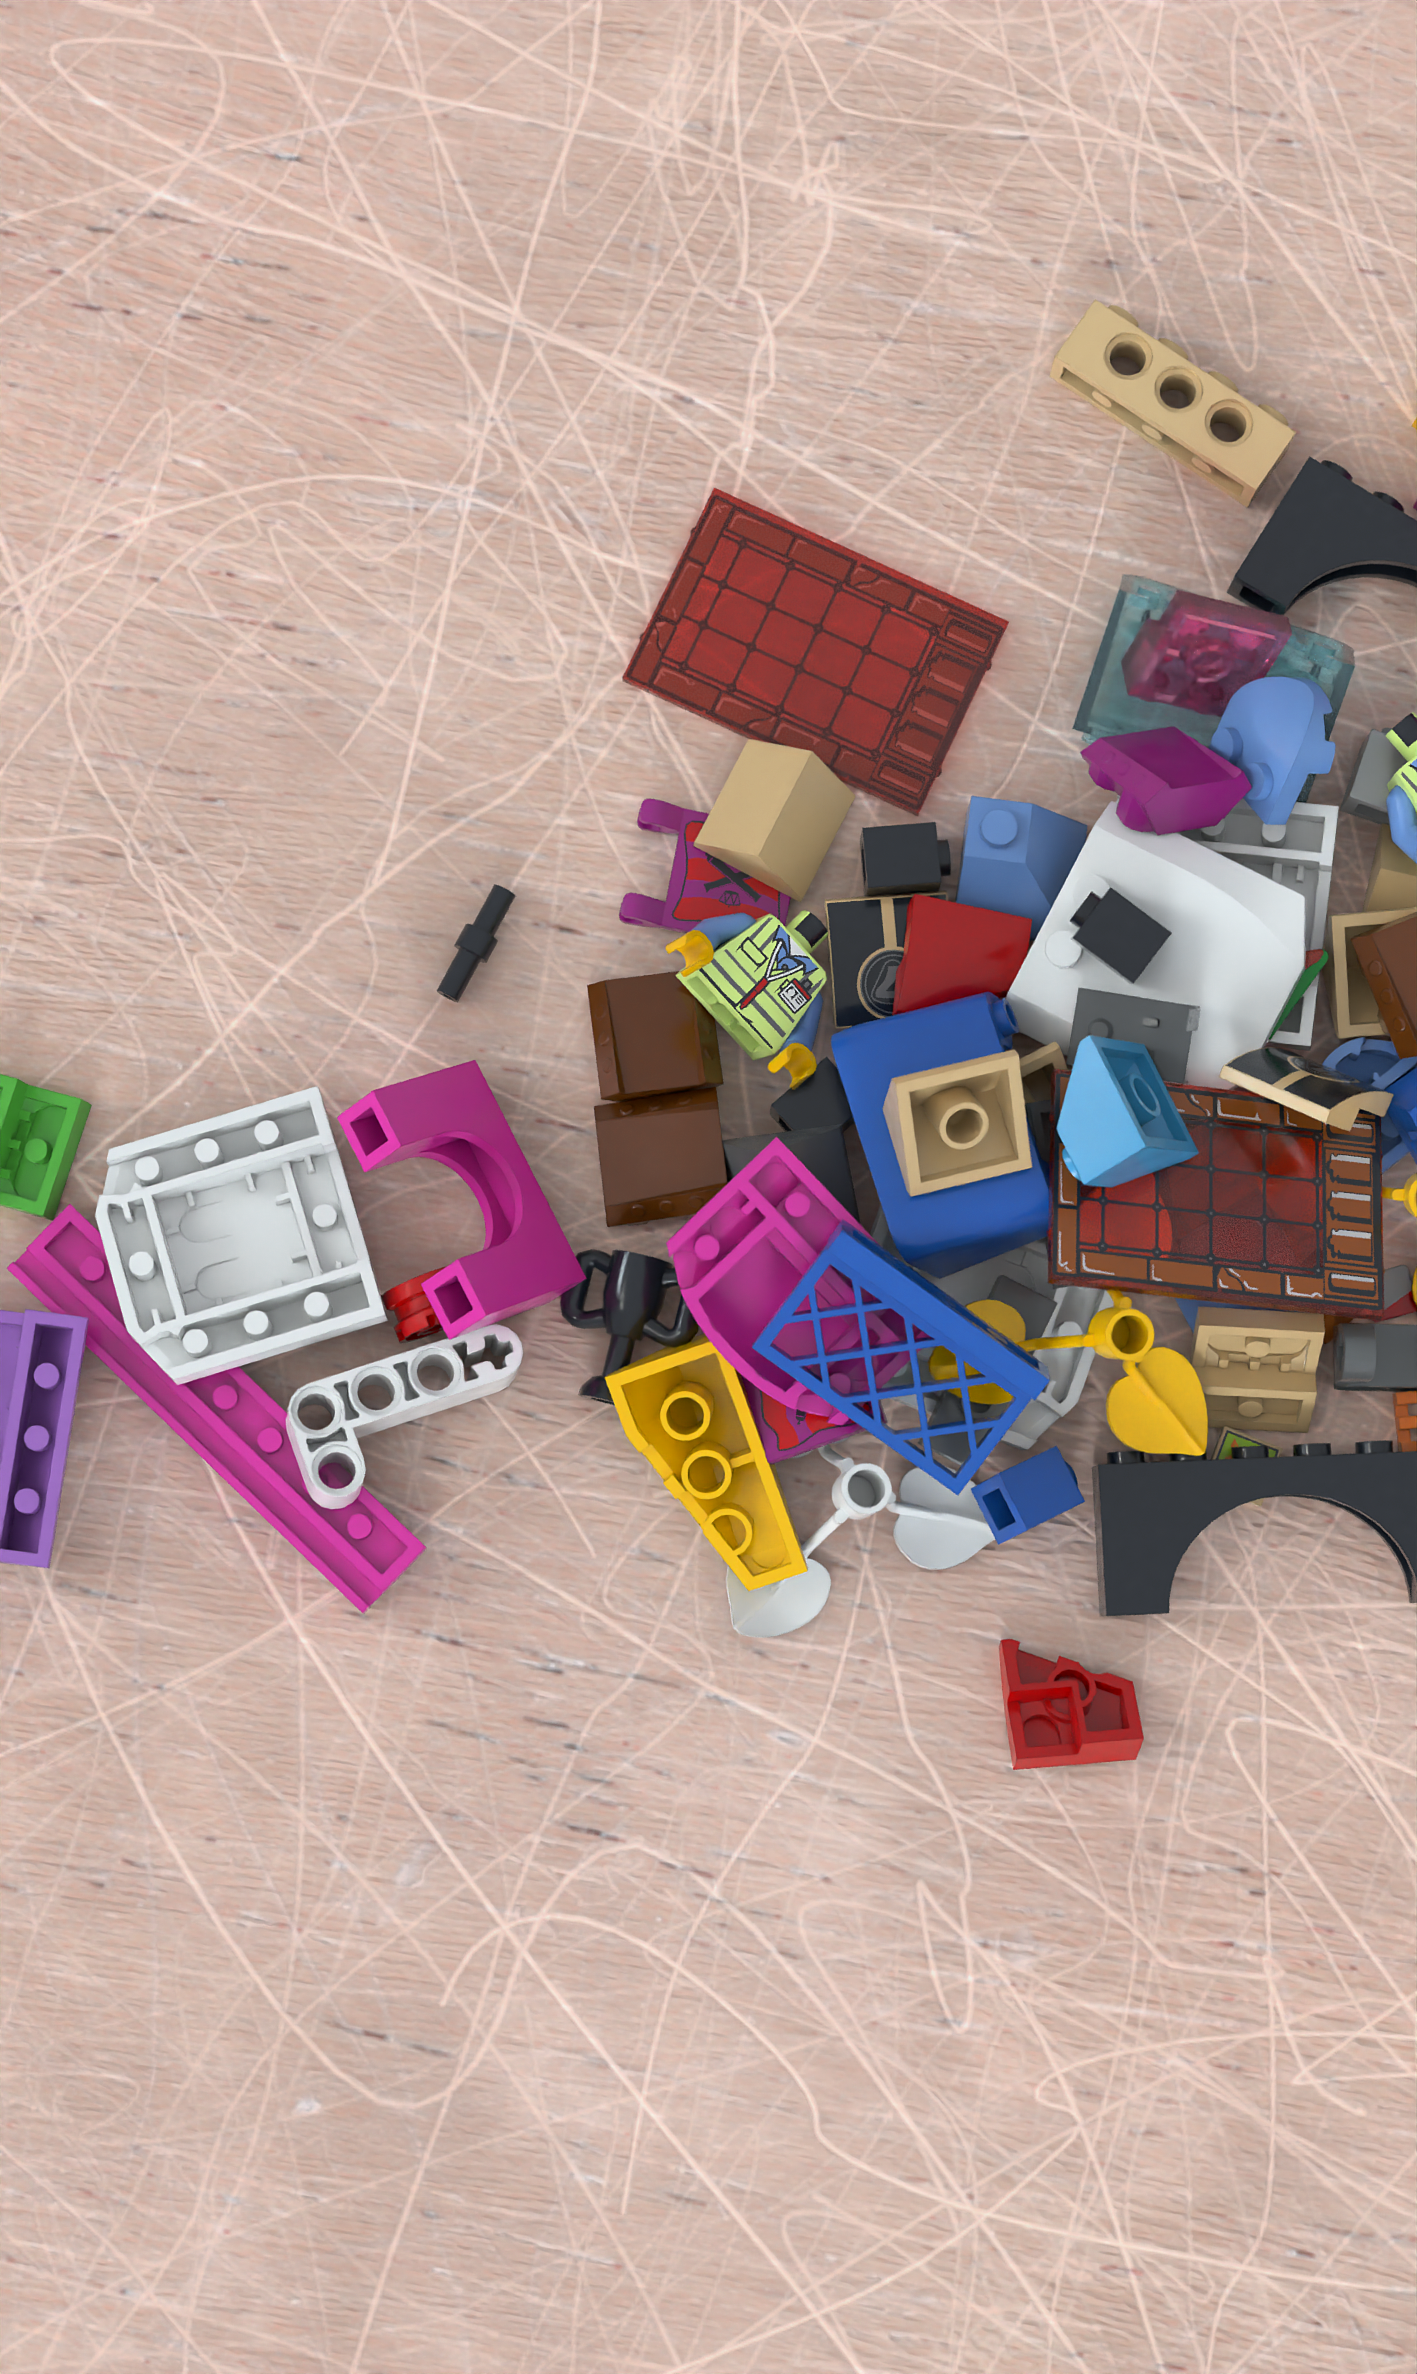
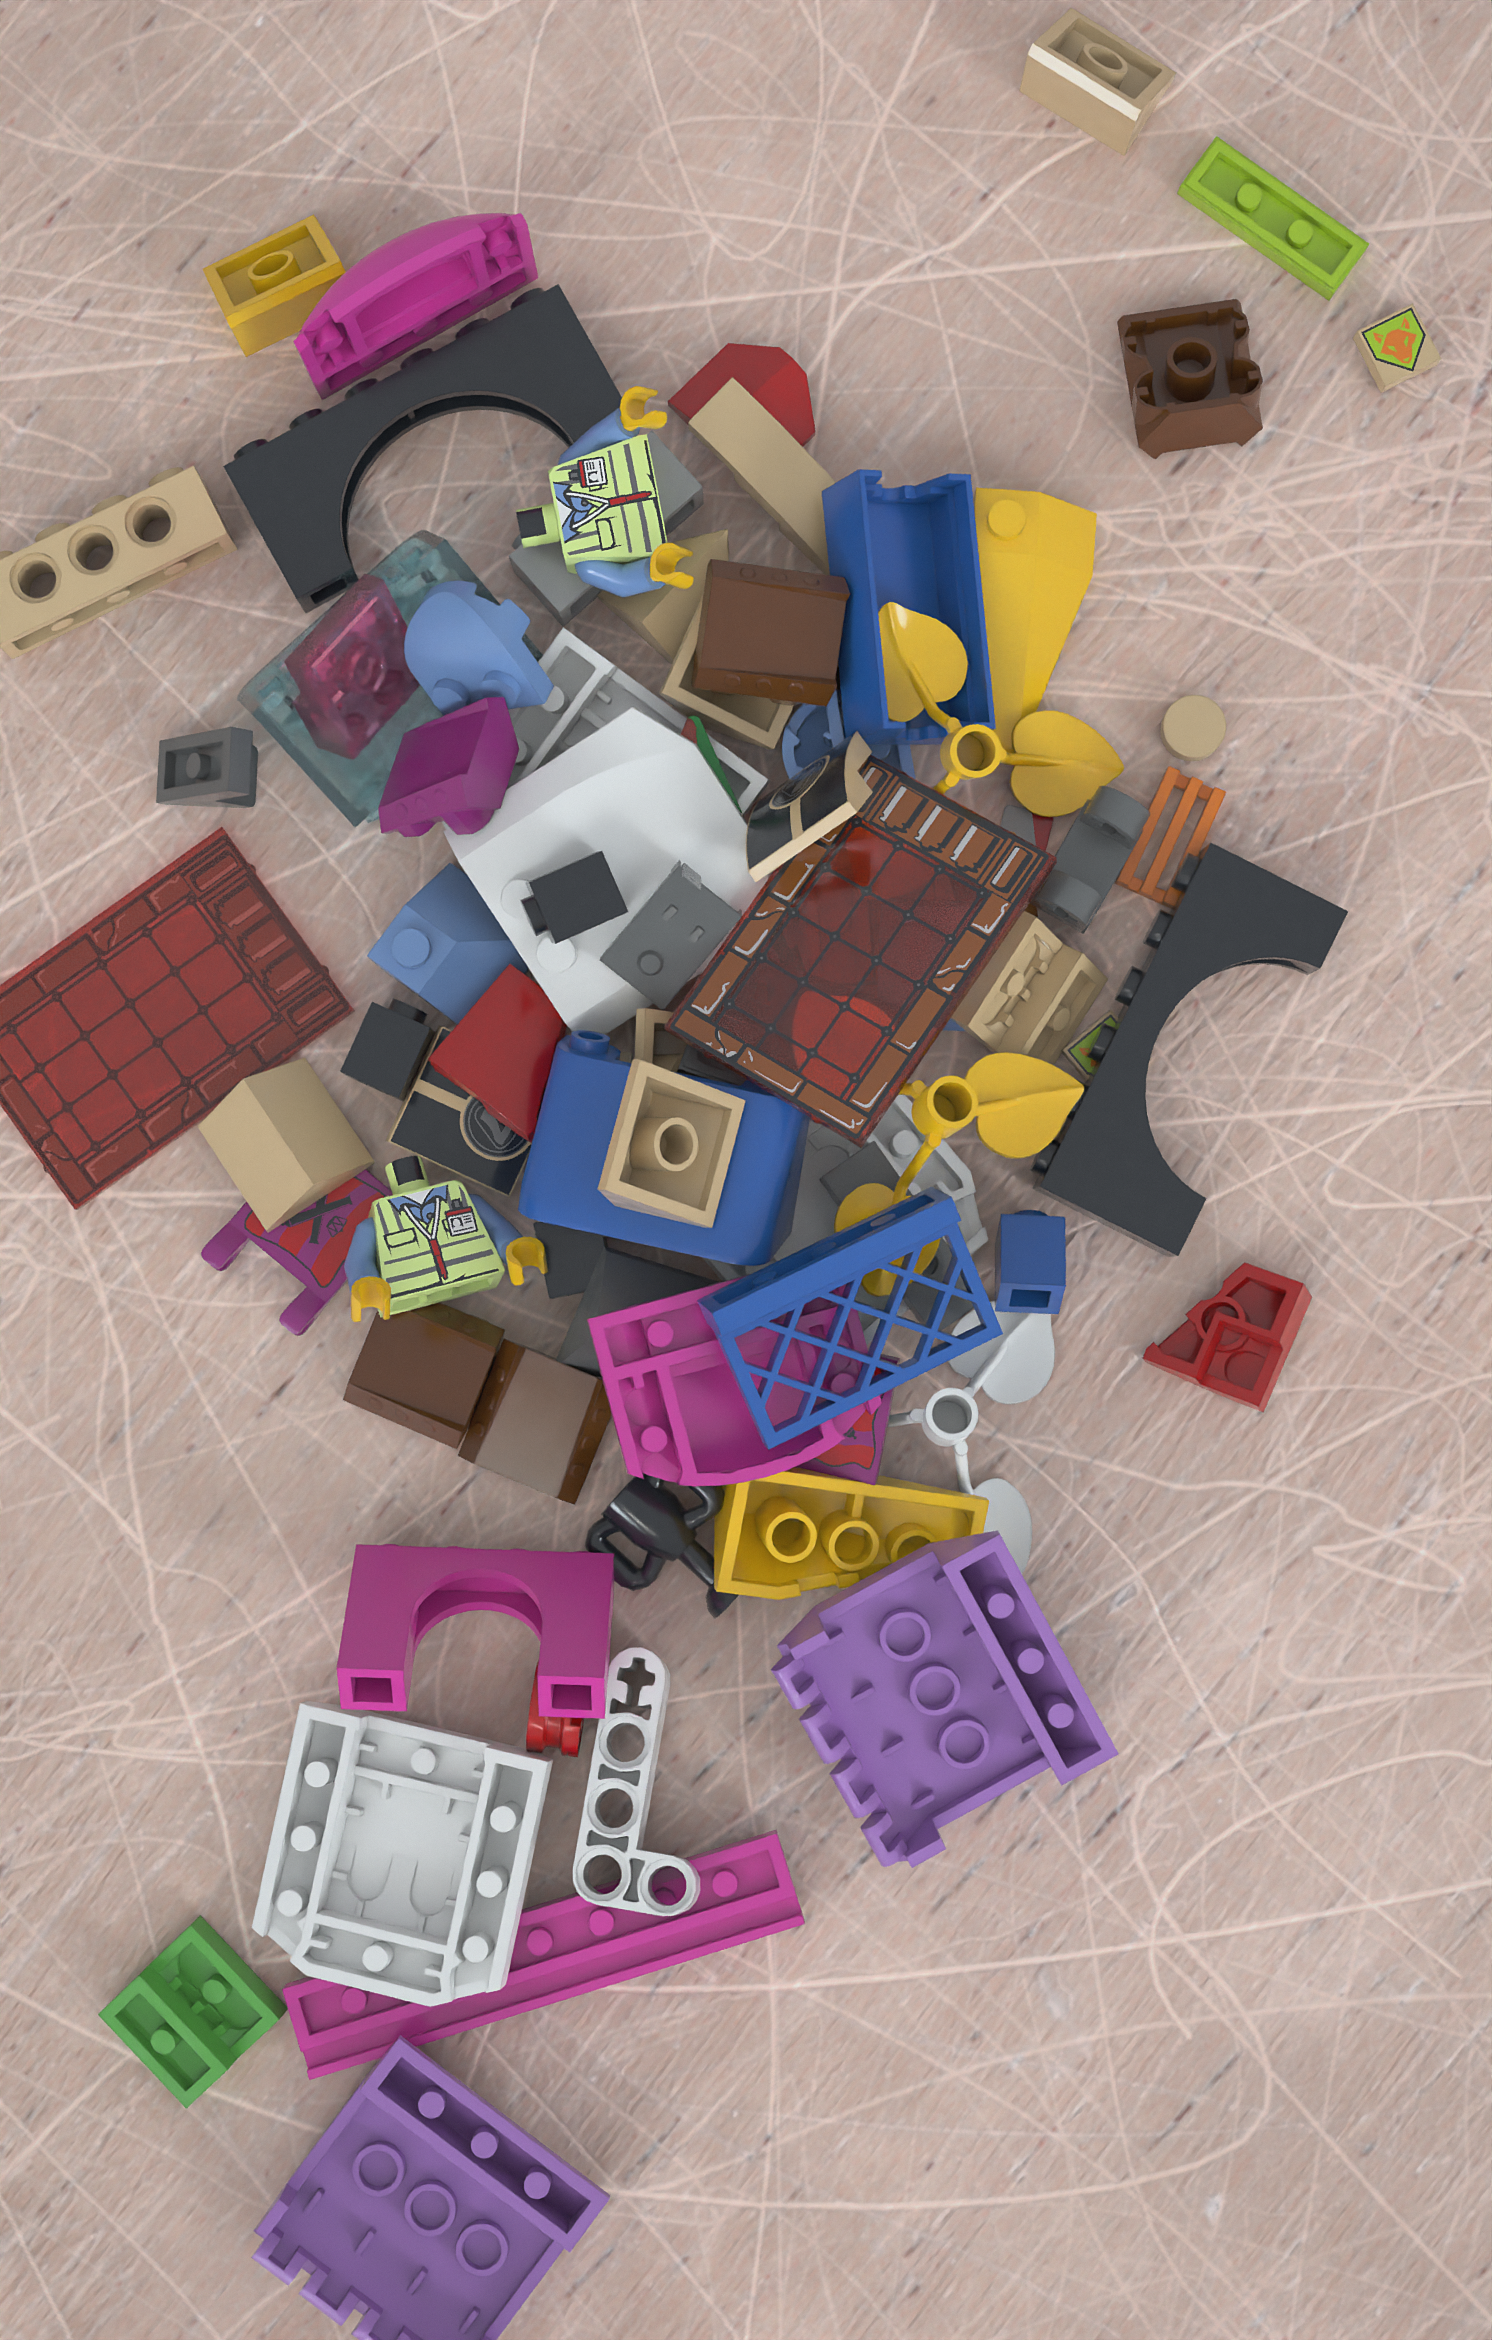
camera: 55 degrees left, 5 degrees up
black bar [436,884,516,1003] -> none
dark azure slope [1056,1035,1199,1188] -> none
none -> dark grey slope [156,727,258,808]
none -> medium lavender slope [771,1530,1119,1868]

